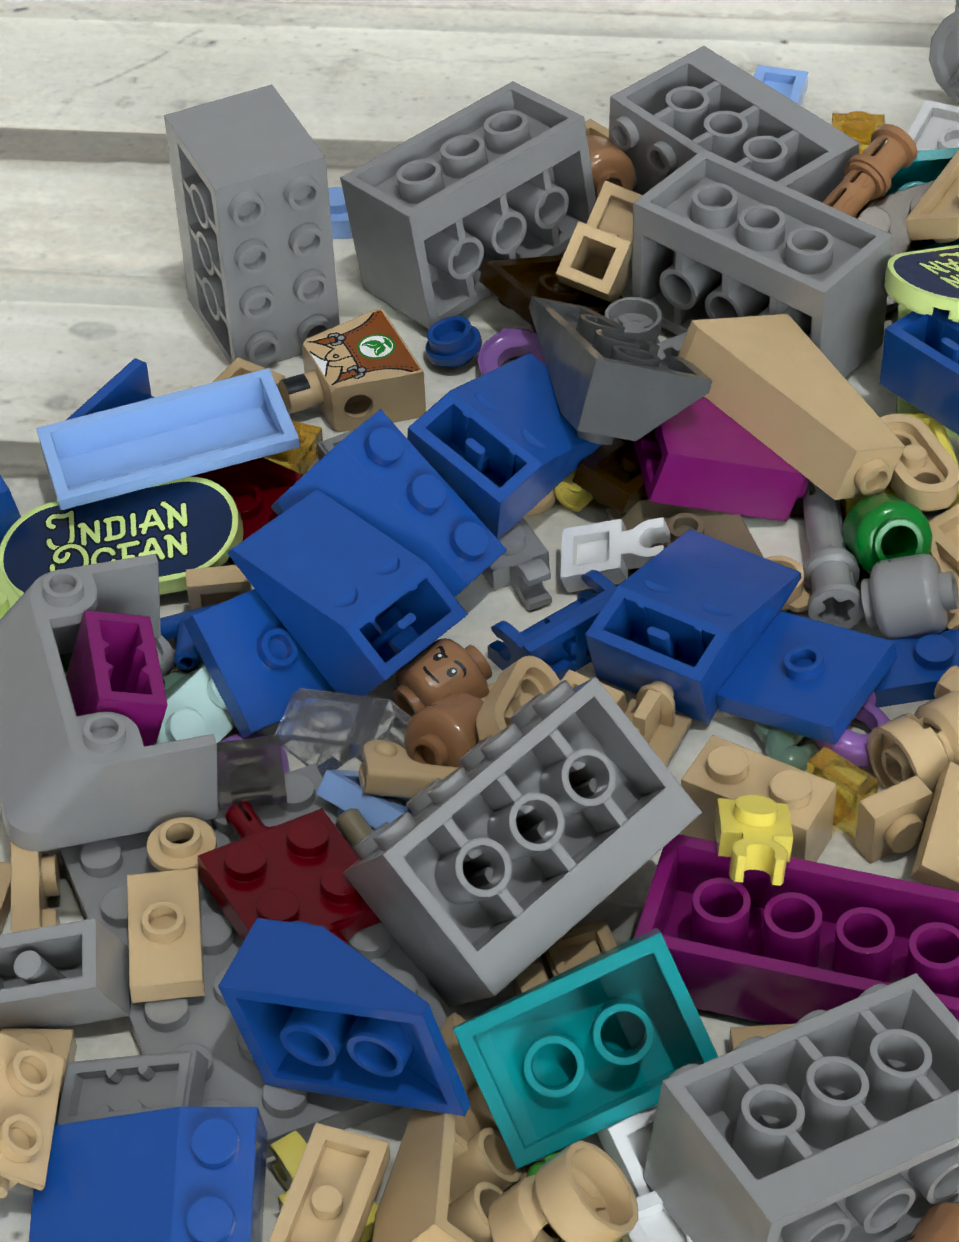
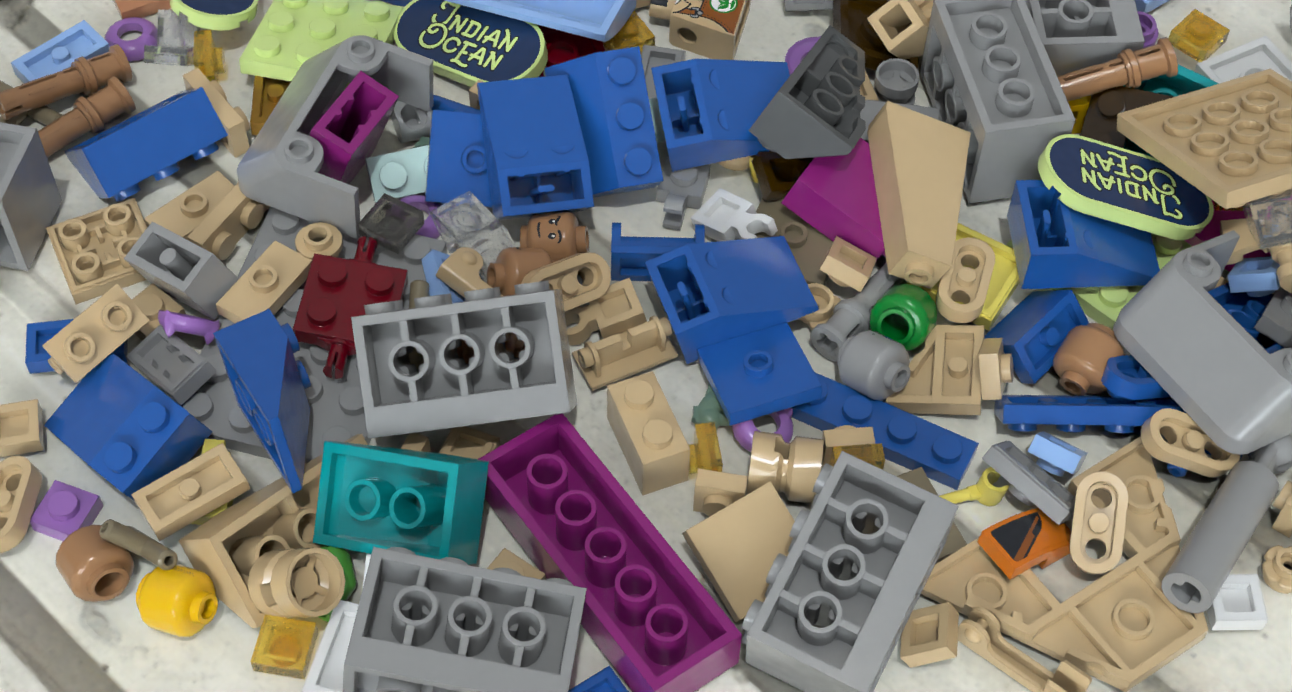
camera: 35 degrees right, 10 degrees up
blue plate [425,316,482,368] -> none
light yellow plate [714,795,793,886] -> none
none -> medium lavender piece [158,310,221,345]
none -> tan plate [819,236,877,292]

